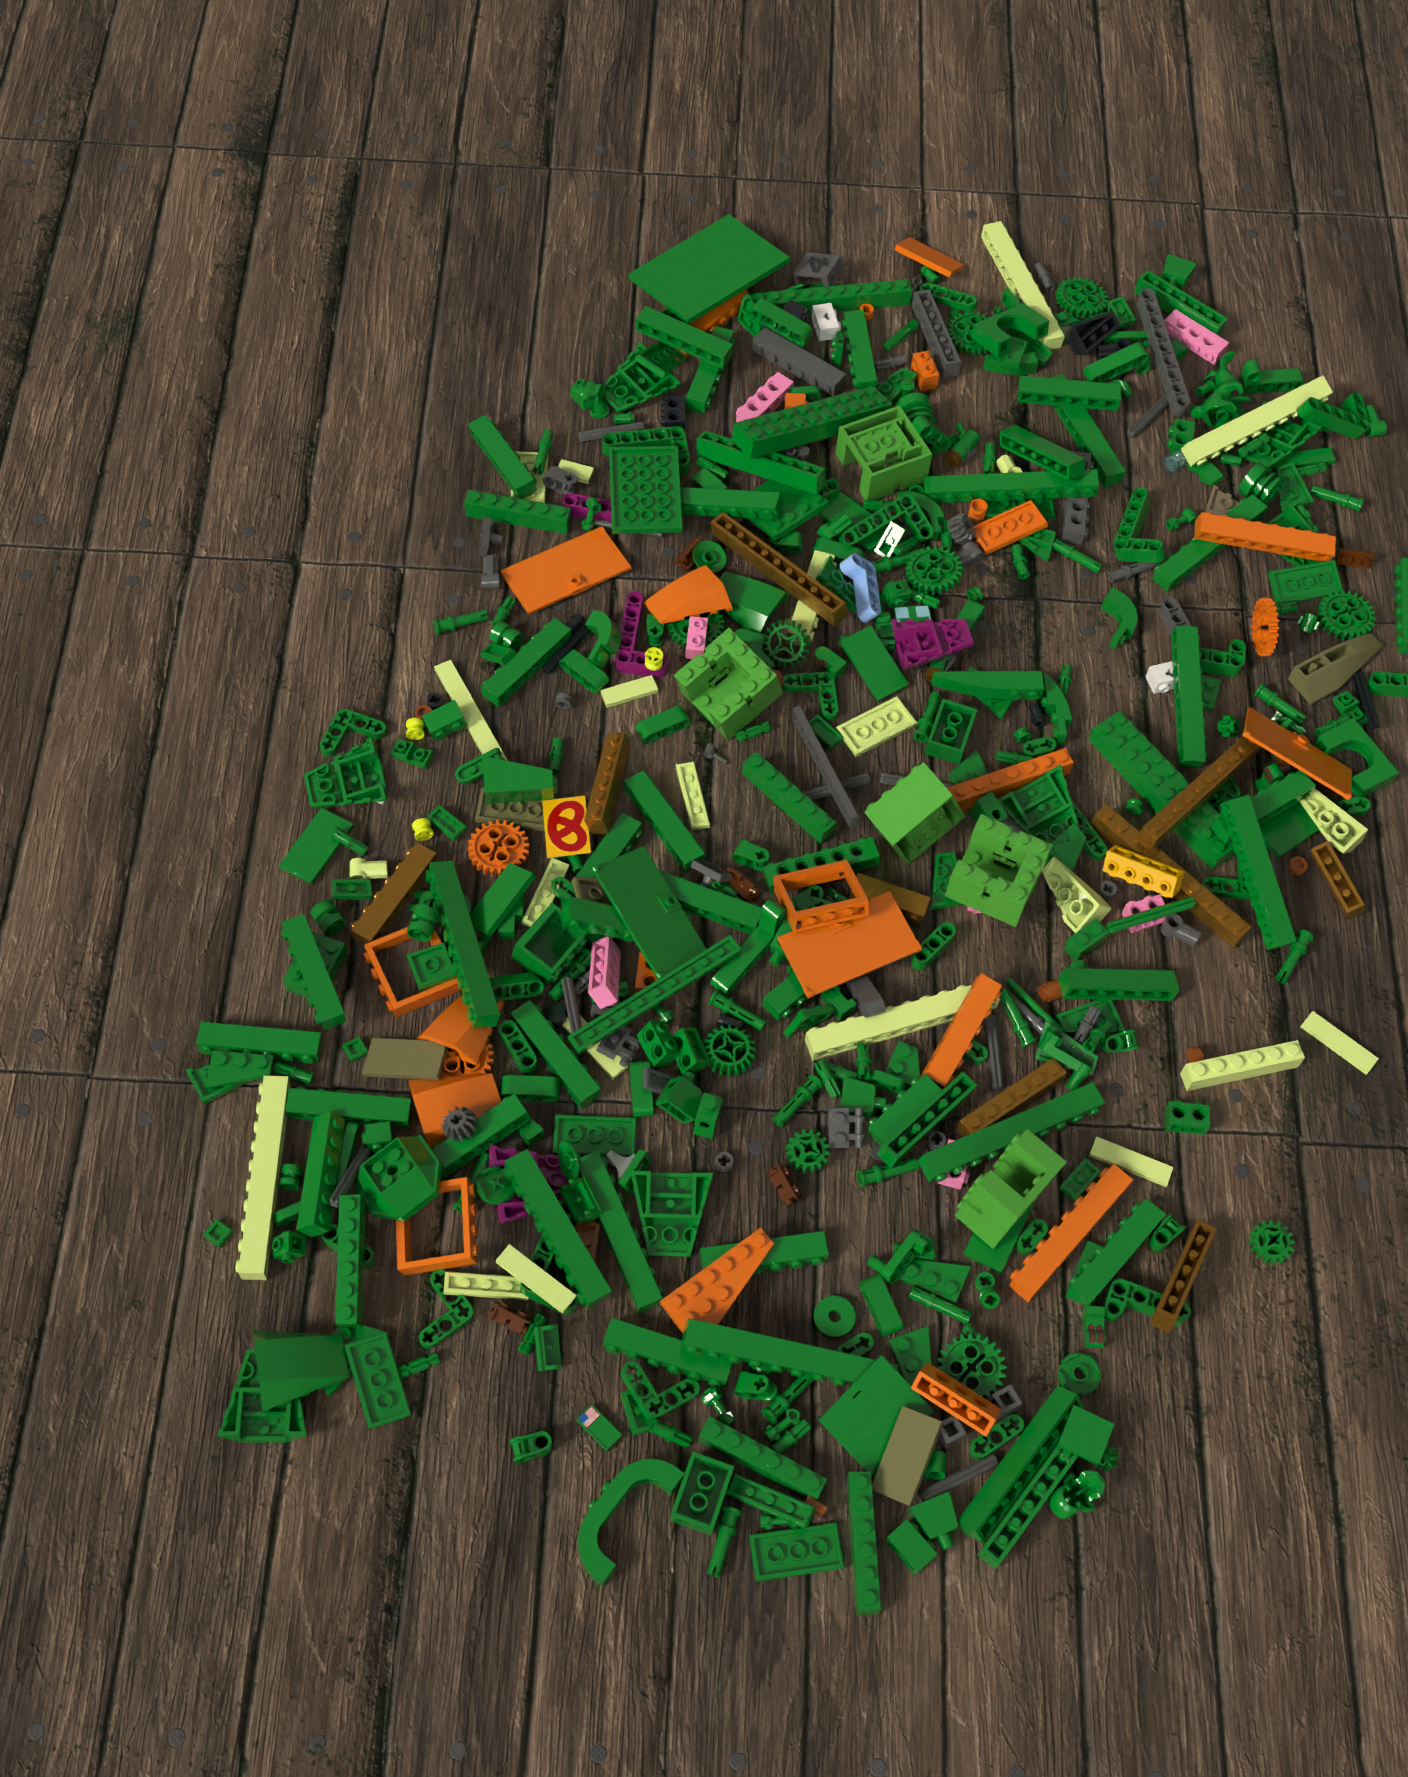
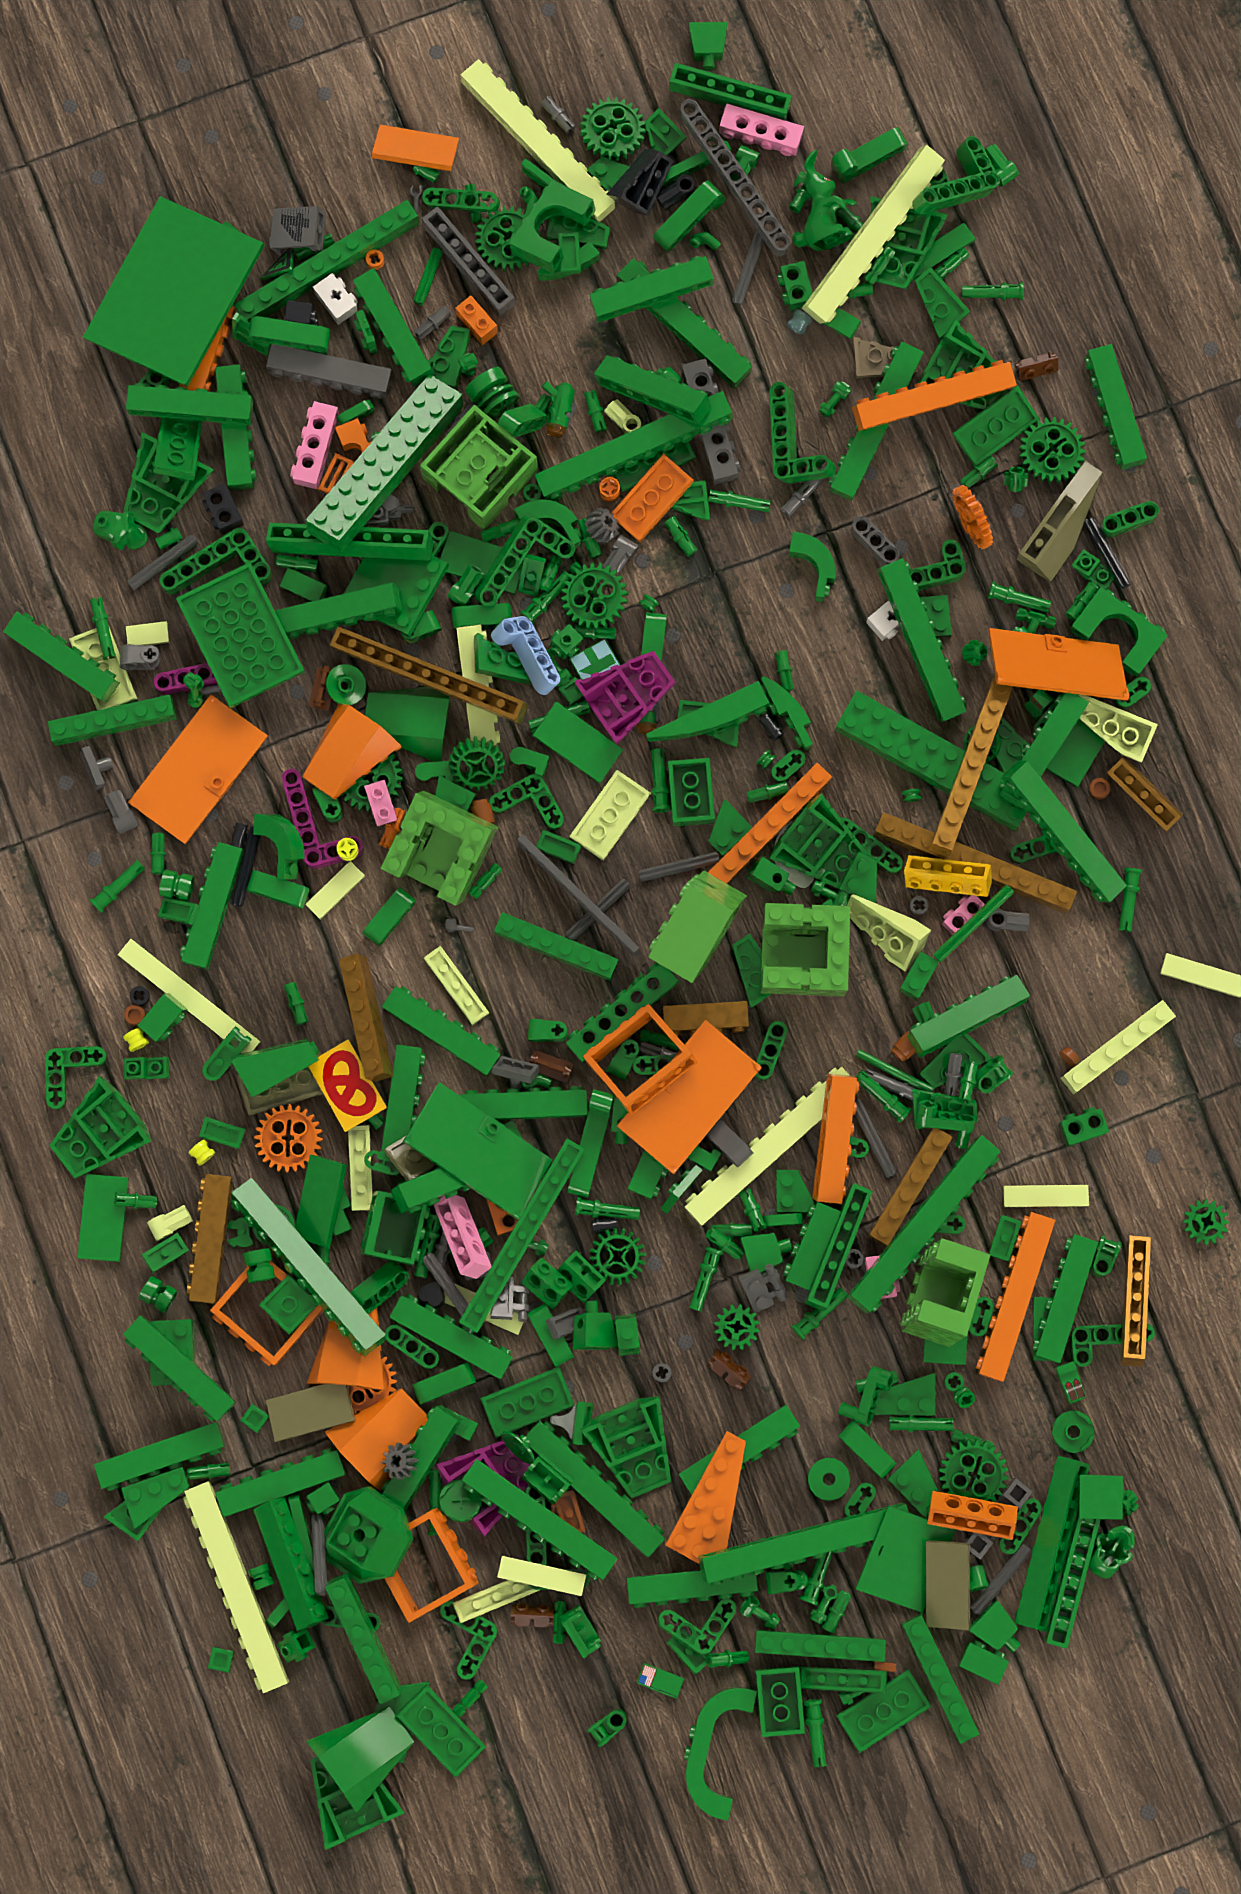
camera: 20 degrees left, 20 degrees up
dark grey bush [555,693,572,710] -> none
green wheel [1238,462,1284,506] -> none

